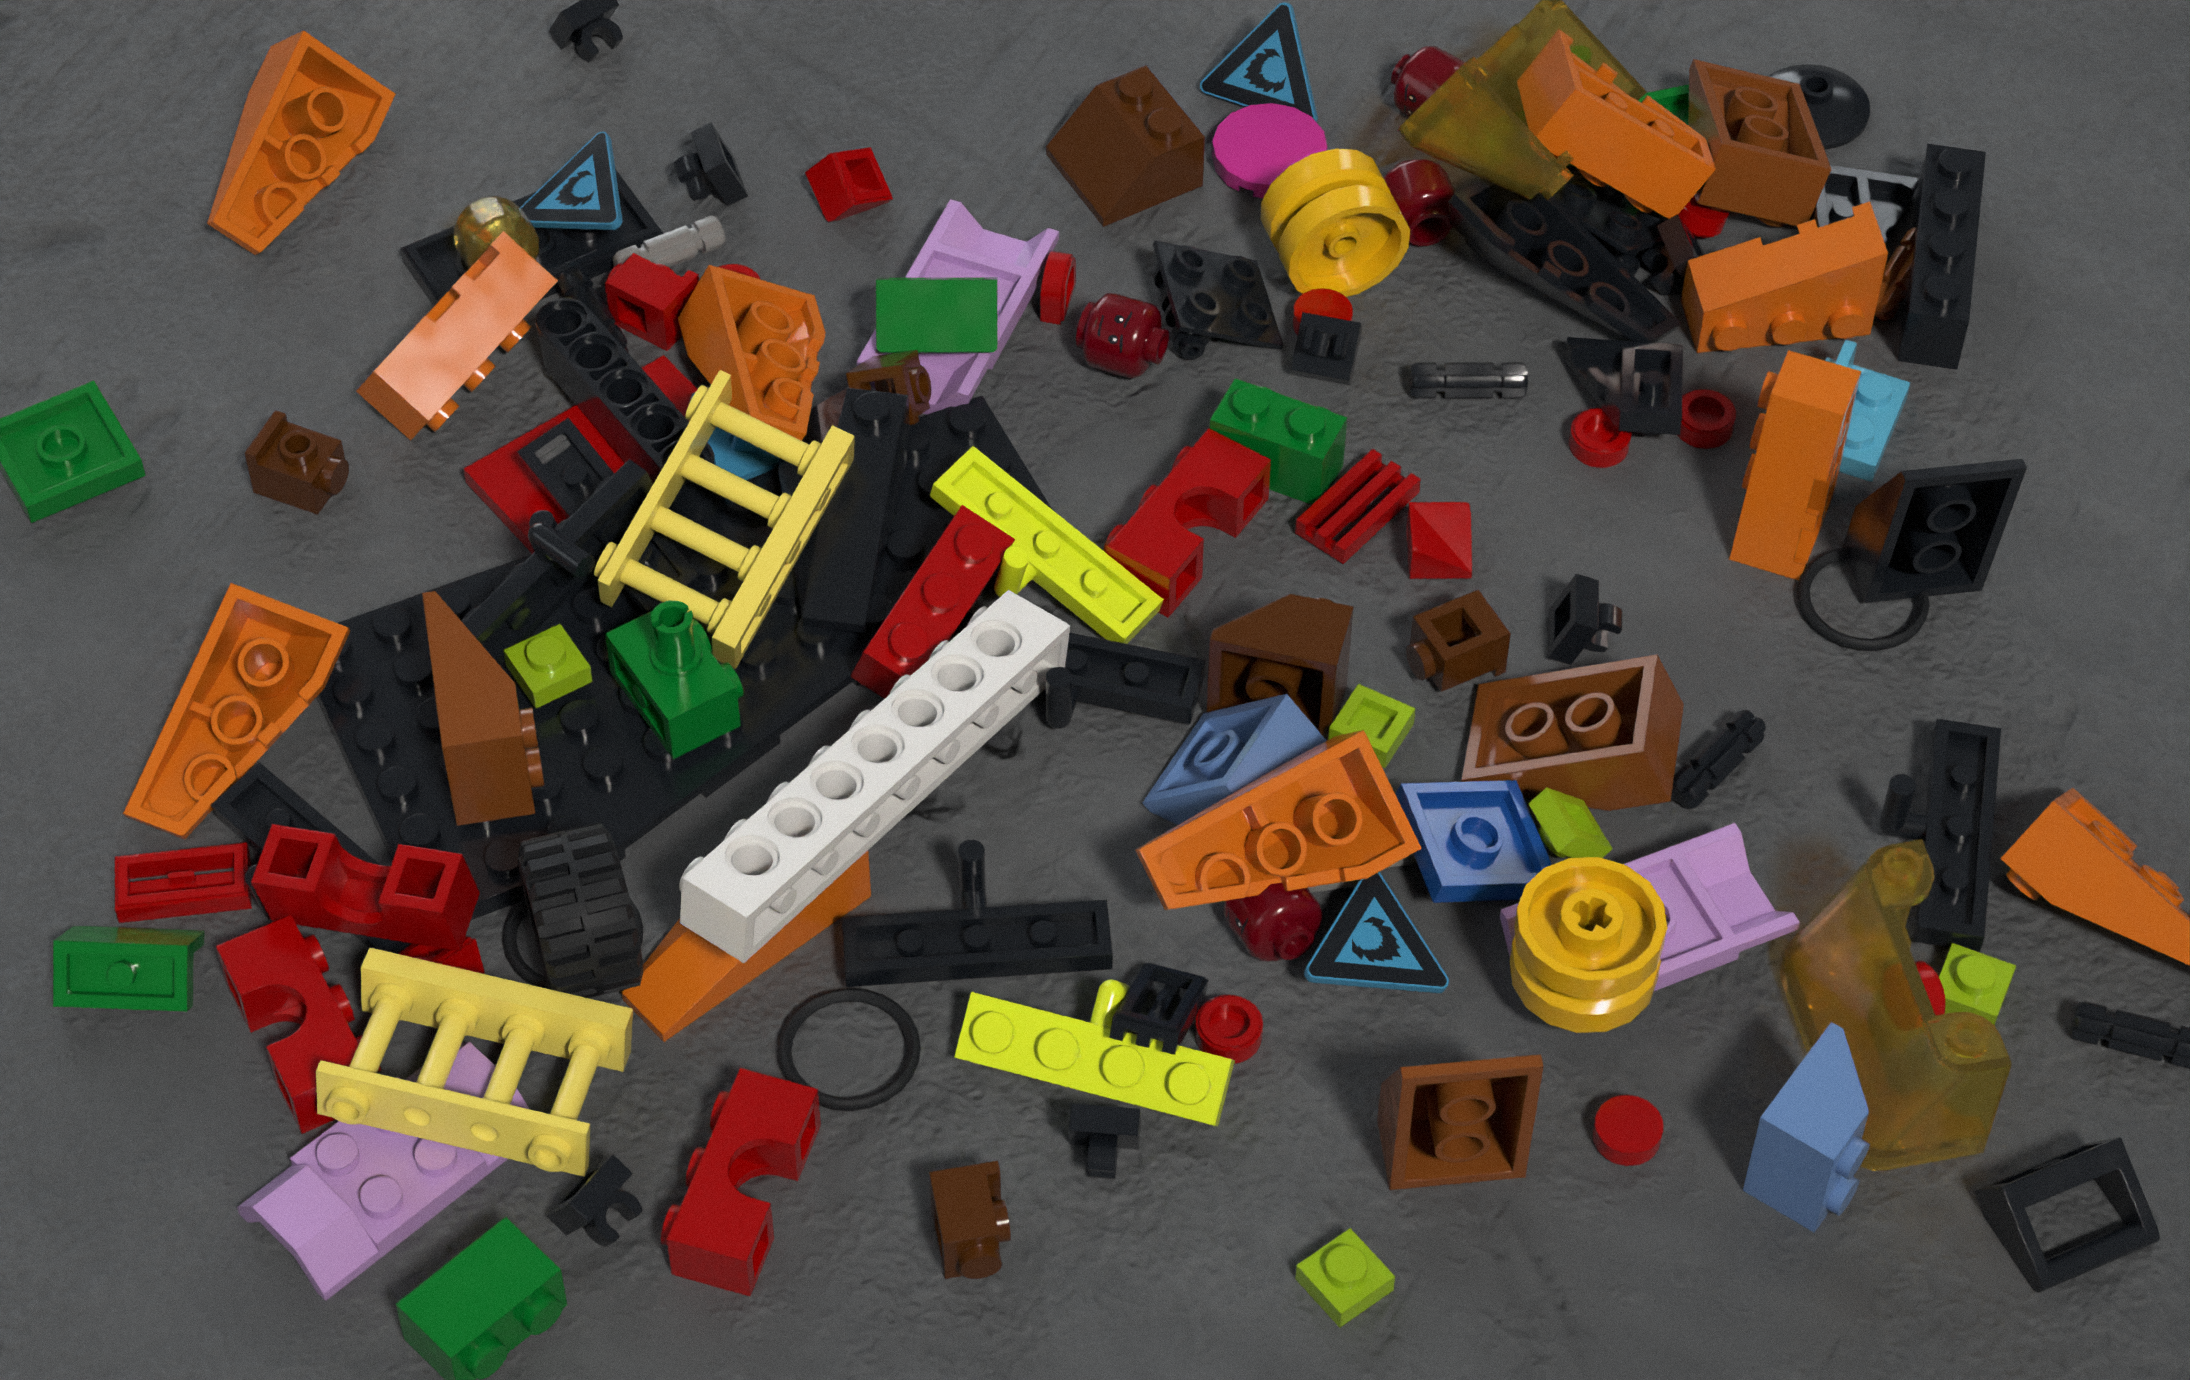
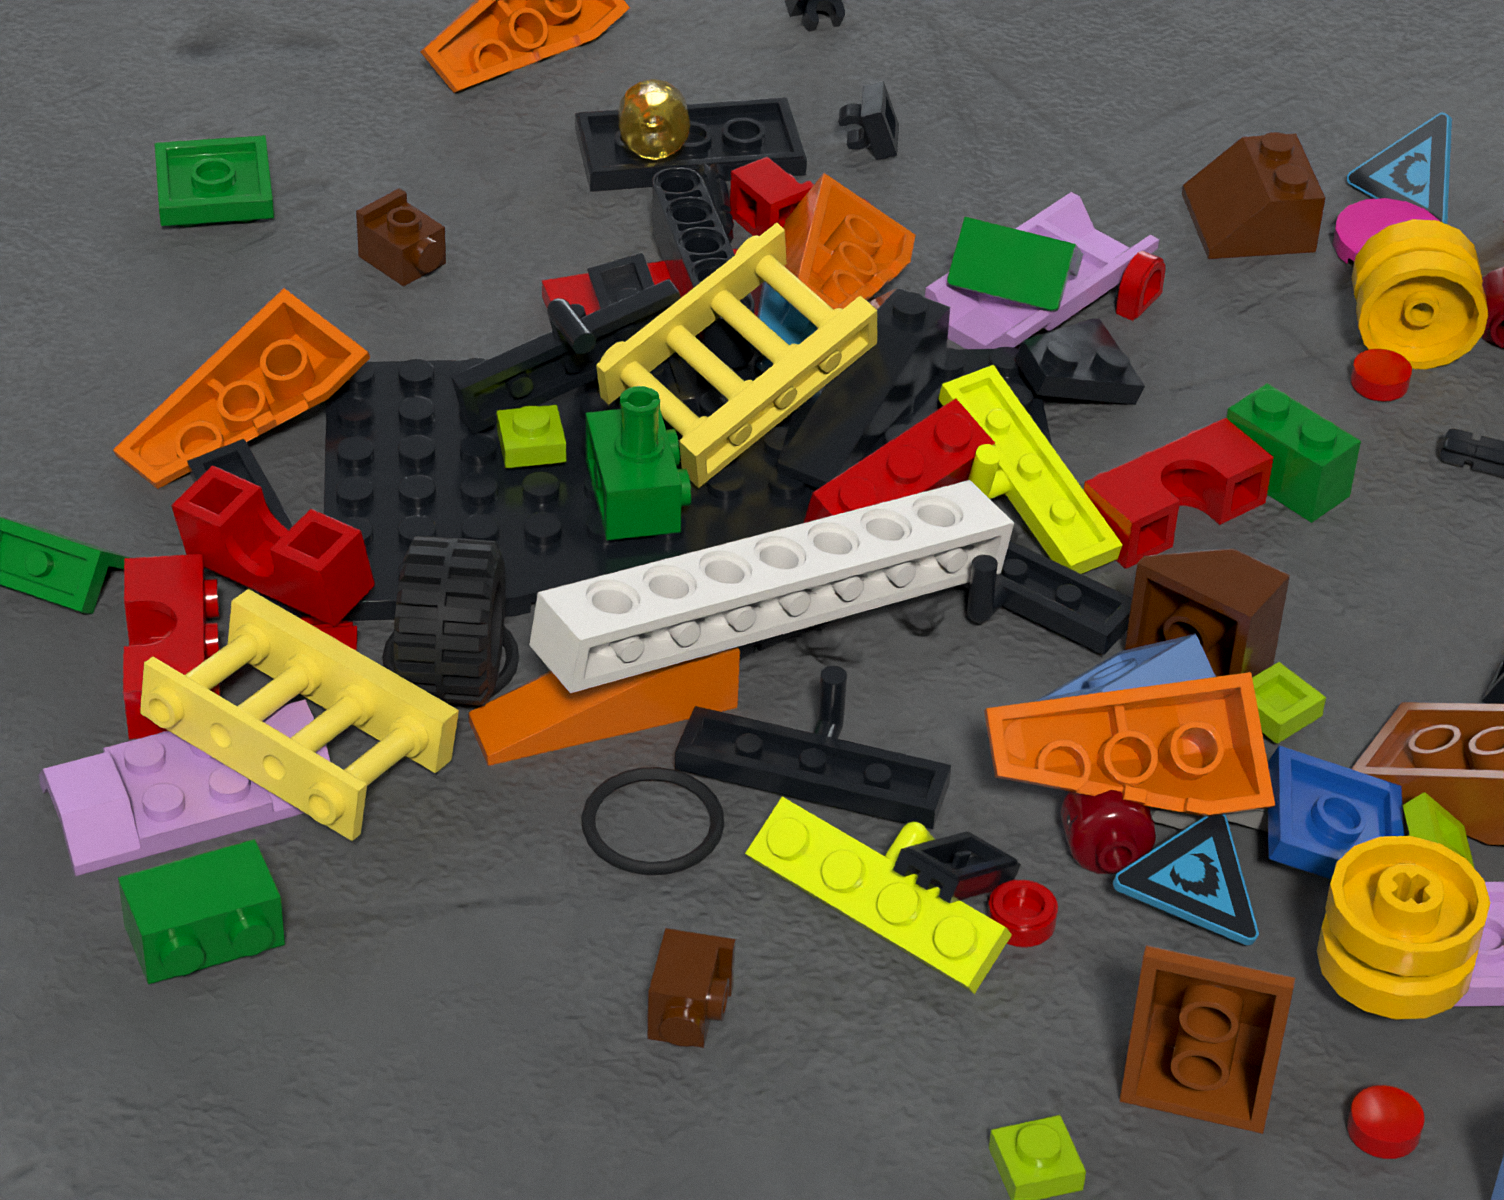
camera: 20 degrees right, 10 degrees down
red tile [115,842,252,923] -> none
orange wedge [356,231,558,441] -> none
dark orange slope [422,591,545,826] -> none
piece [512,131,623,230] -> none
black tile [547,1154,643,1247] -> none
light grey axle [612,216,726,267] -> none
red arch [661,1068,821,1297] -> none
red slope [805,147,893,222] -> none
reddish brown brick [846,350,931,425] -> none
black tile [1069,1103,1141,1179] -> none
dark red head [1076,293,1169,378] -> none
black hinge [1153,240,1284,360] -> none
black tile [1290,312,1362,386] -> none
red tile [1295,449,1421,564] -> none
red slope [1406,502,1472,579] -> none
reddish brown brick [1406,589,1511,692] -> none
none -> black wing [1014,318,1145,405]

